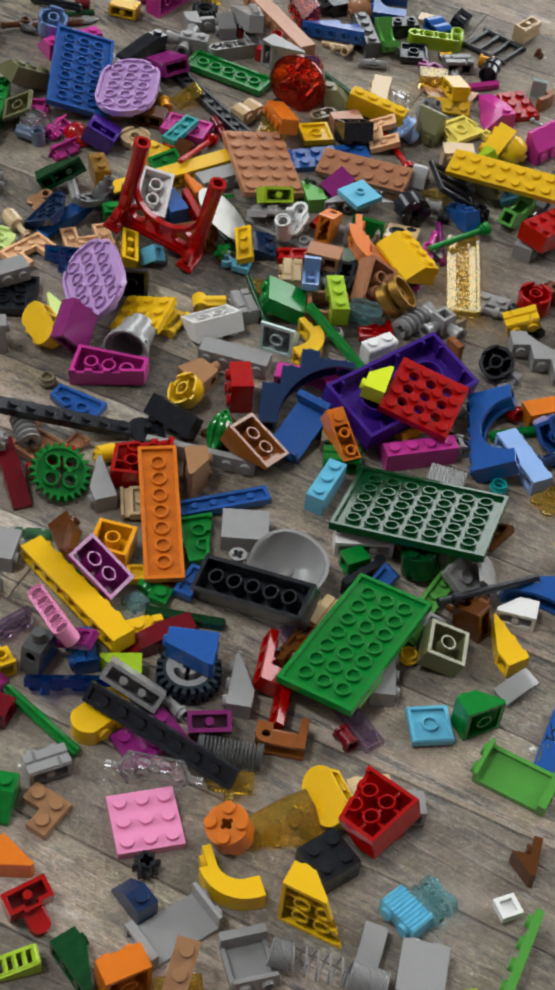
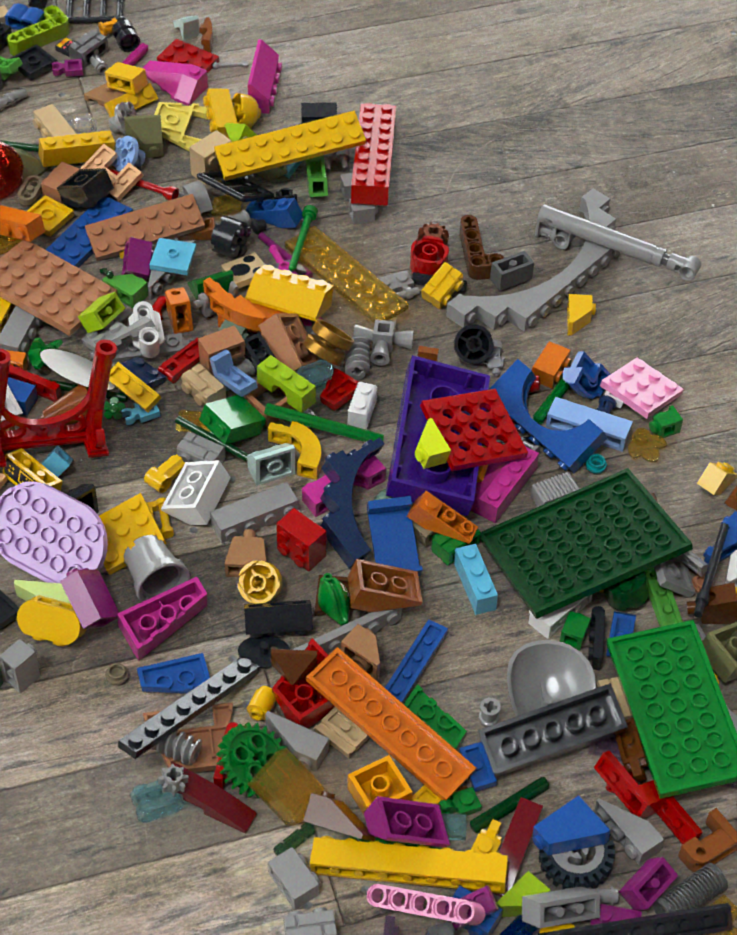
camera: 40 degrees left, 5 degrees up
light grey brick [220,508,273,552] -> none
clear yellow brick [418,66,449,88] -> none
none -> clear yellow brick [248,748,325,825]
none -> reddish brown slope [271,649,317,686]

